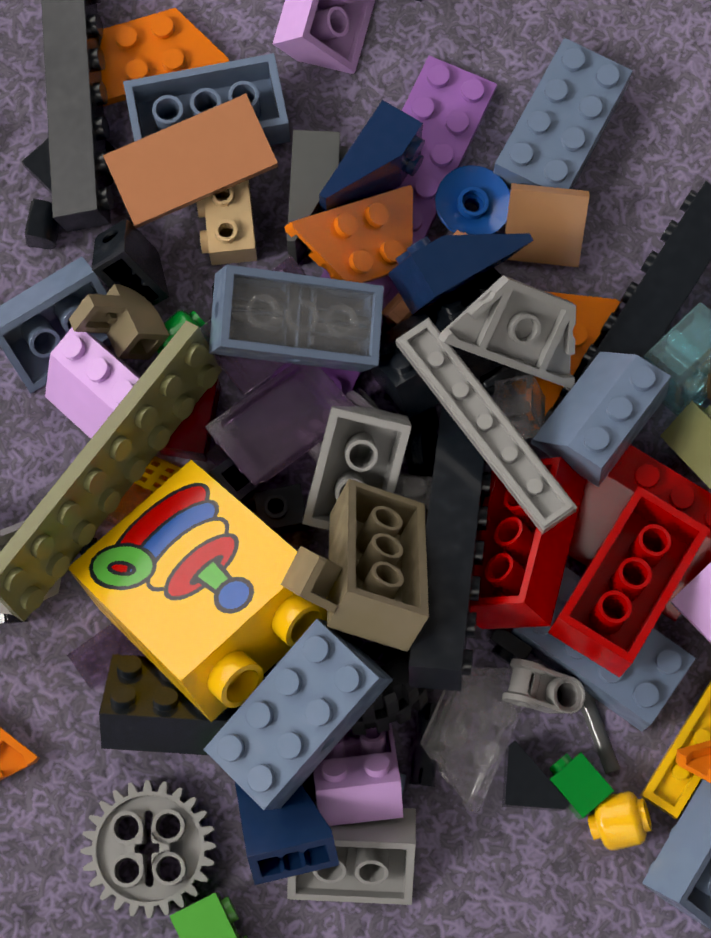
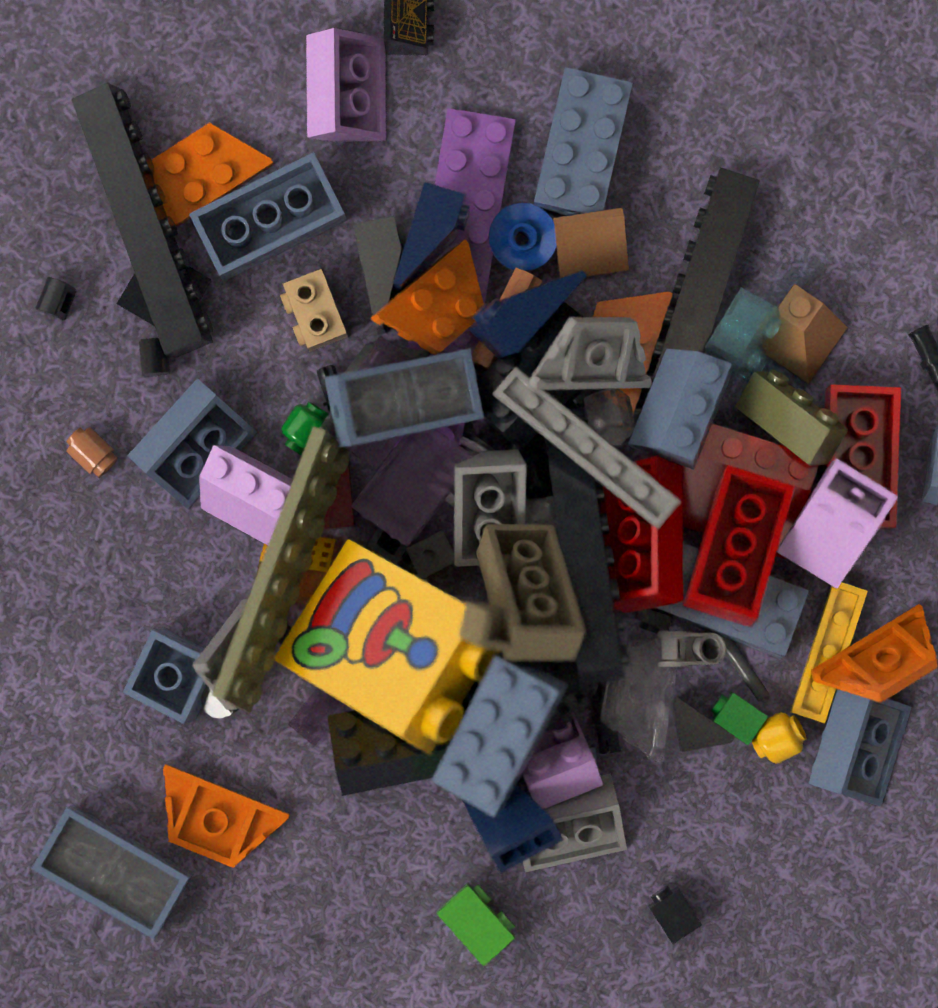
camera: 10 degrees left, 10 degrees up
dark tan brick [69,284,169,360] -> none
light grey gear [80,780,217,918] -> none
black torso [92,220,169,306] -> none
nougat tile [103,94,278,228] -> none

